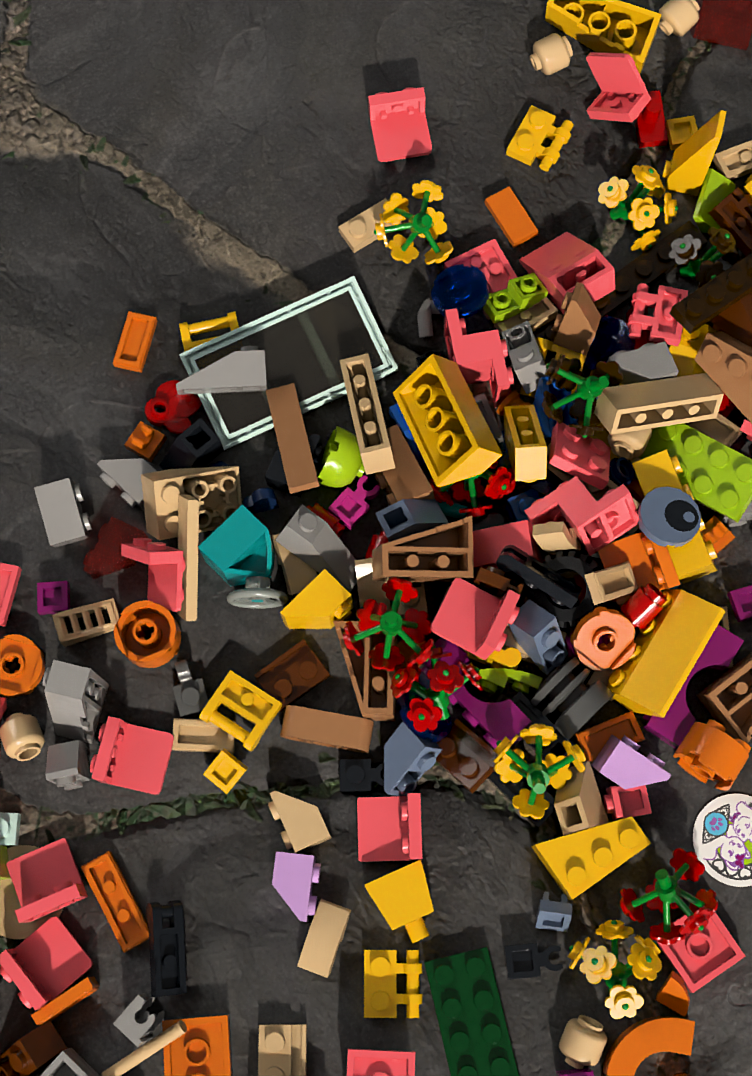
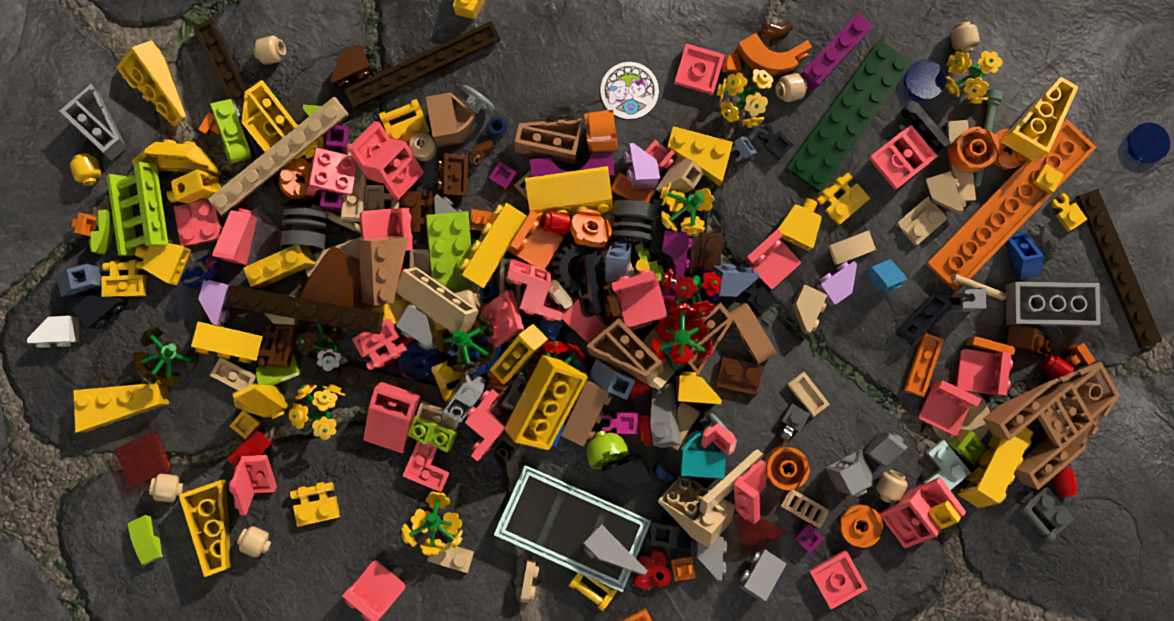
camera: 135 degrees left, 10 degrees up
coral bracket [90,716,174,795] -> none
yellow plate [199,670,282,752] -> none
yellow plate [203,748,248,794] -> none
medium nougat tile [266,383,320,494] -> none
tan brick [339,353,396,475] -> none
light grey arm [417,298,441,338] -> none
clear blue tile [431,264,489,319] -> none
orange tile [485,186,538,248] -> none
medium nougat slope [552,282,601,356] -> none
tan tile [584,561,638,605] -> none
red plant [620,848,718,945] -> none
sand blue tile [637,486,701,547] -> none
none -> tan plate [520,559,539,603]
none -> coral bracket [701,423,737,456]
none -> dark azure slope [866,259,907,293]

